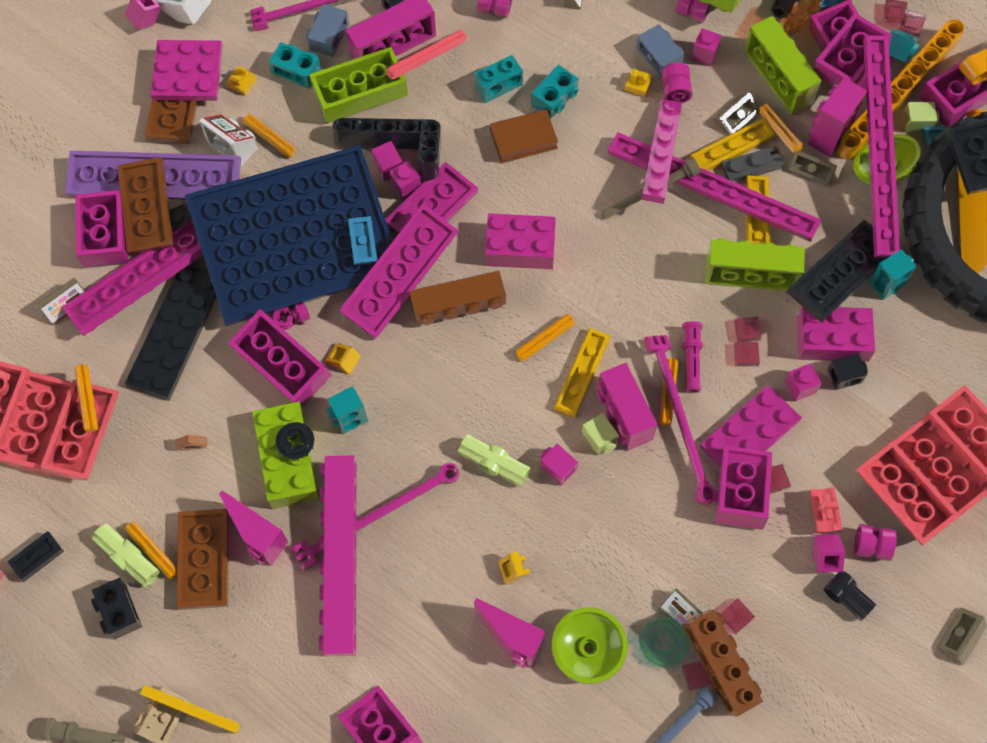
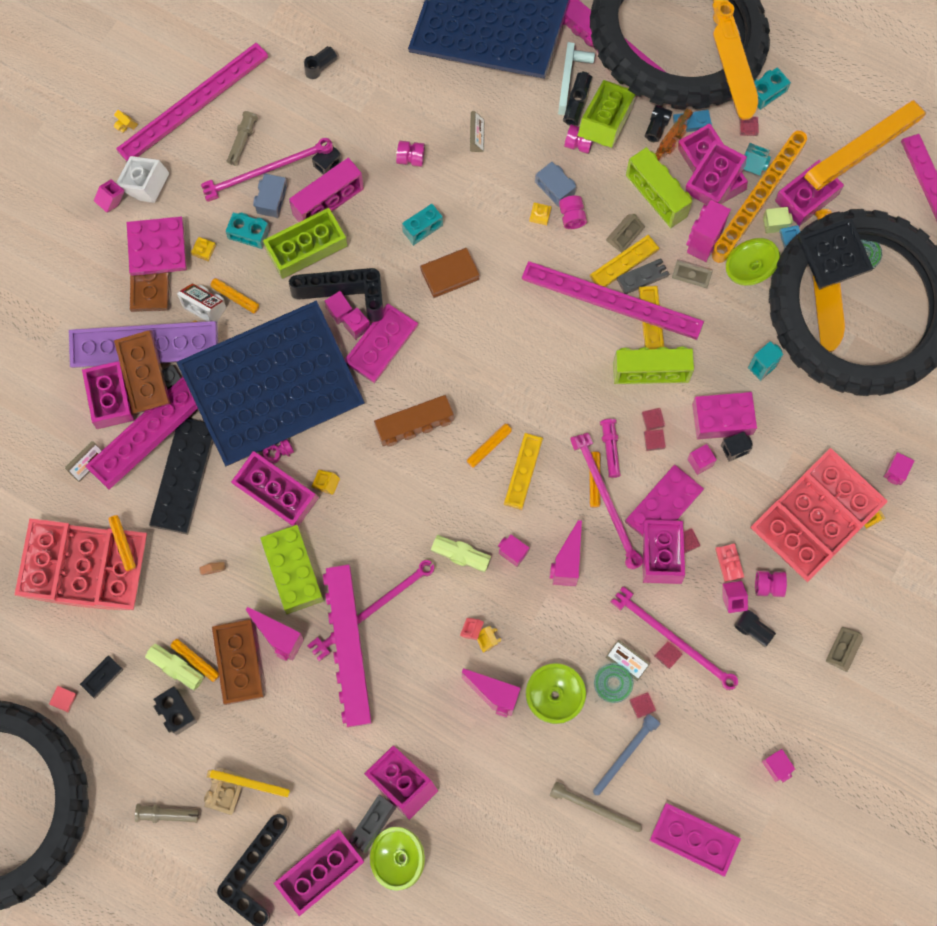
camera: 10 degrees left, 5 degrees up
black gear [276,422,315,461] -> none
teal brick [326,386,368,434] -> none
dark pink plate [339,203,459,339] -> none
dark azure plate [348,216,377,265] -> none
coral axle [386,30,467,80] -> none
dark pink brick [485,213,556,270] -> none
teal brick [531,64,579,119] -> none
yellowish green brick [582,413,619,455] -> none
dark pink brick [596,363,658,451] -> none
dark tan piece [601,157,701,219] -> none
dark pink plate [641,99,682,204] -> none
dark orange brick [681,609,763,716] -> none
dark pink brick [691,28,722,66] -> none
light orange axle [759,103,803,153] -> none
black plate [786,220,887,323] -> none
dark pink plate [863,36,900,258] -> none
clear pink tile [899,9,926,36] -> none
none -> coral tile [460,618,484,640]
none -> dark pink slope [549,520,582,587]
none -> dark pink hinge [610,587,738,691]

